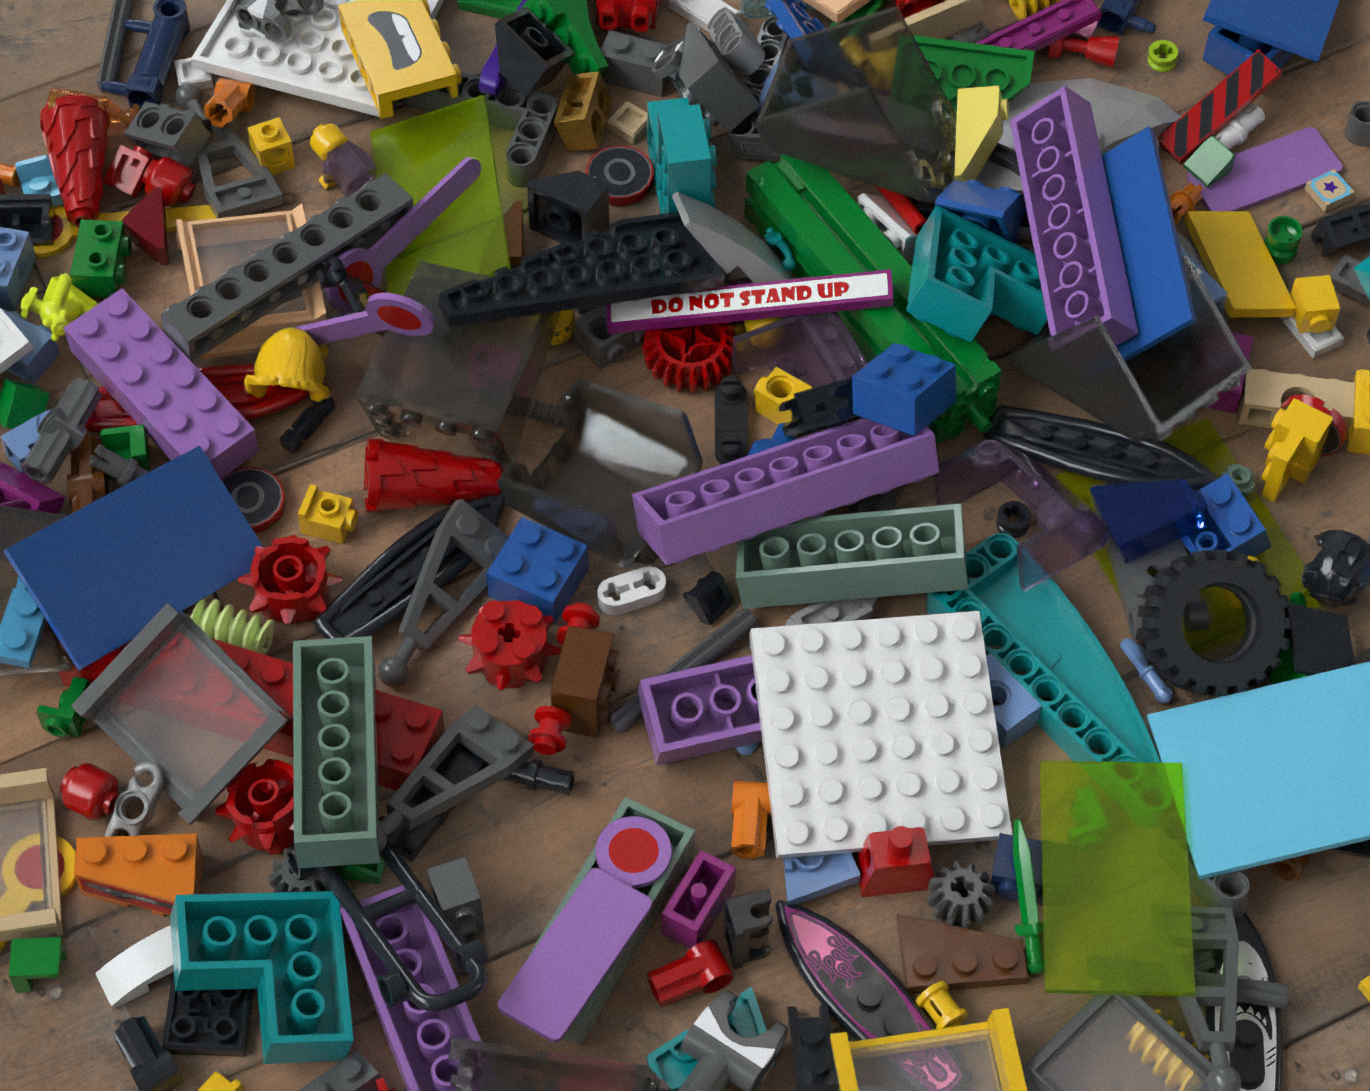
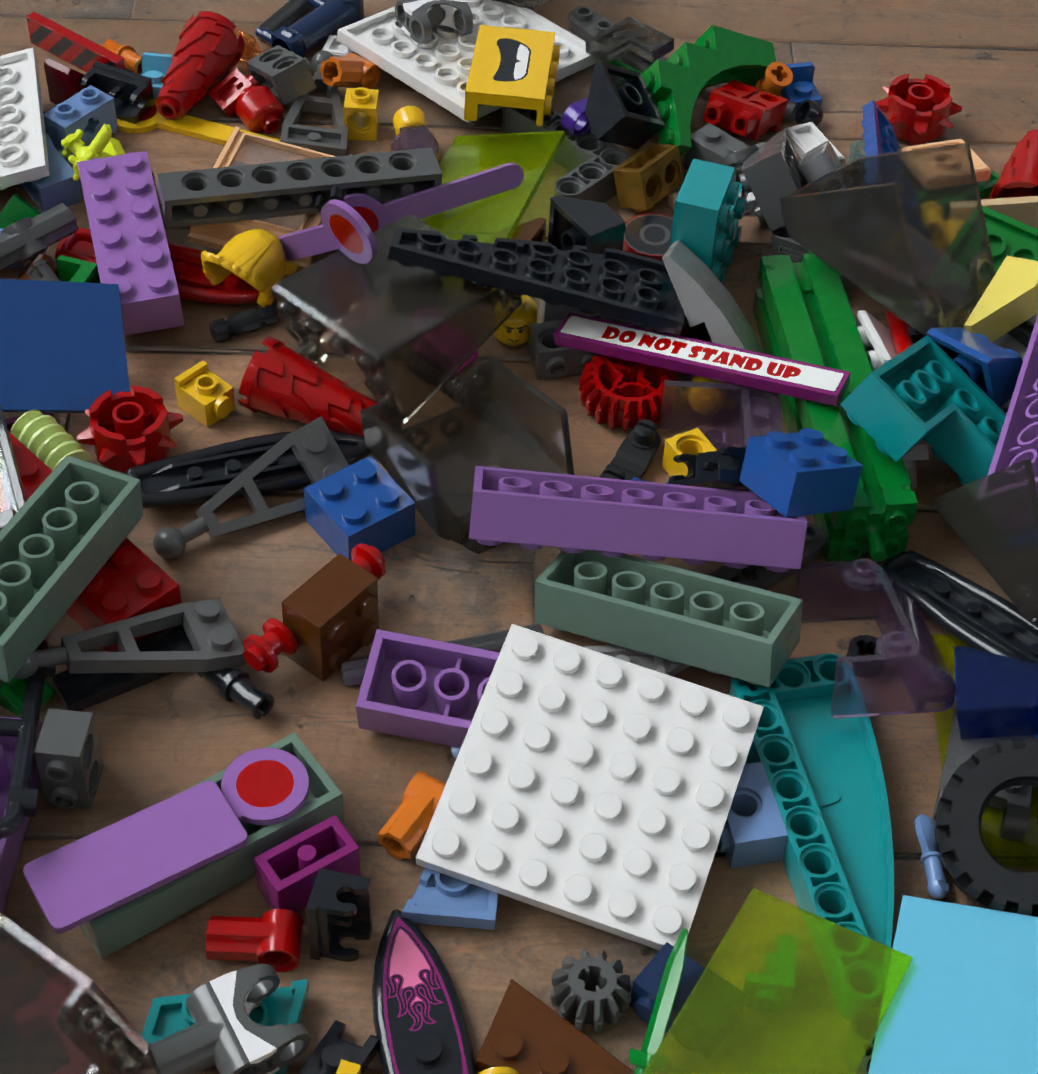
camera: 25 degrees right, 10 degrees down
green brick [70,219,132,298] -> none
dark red slope [121,187,169,265] -> none
black tile [221,467,286,534] -> none
red brick [458,600,562,691] -> none
white beam [597,566,666,616] -> none
black tile [683,571,735,625] -> none
teal piece [764,228,796,271] -> none
red torso [855,826,934,898] -> none

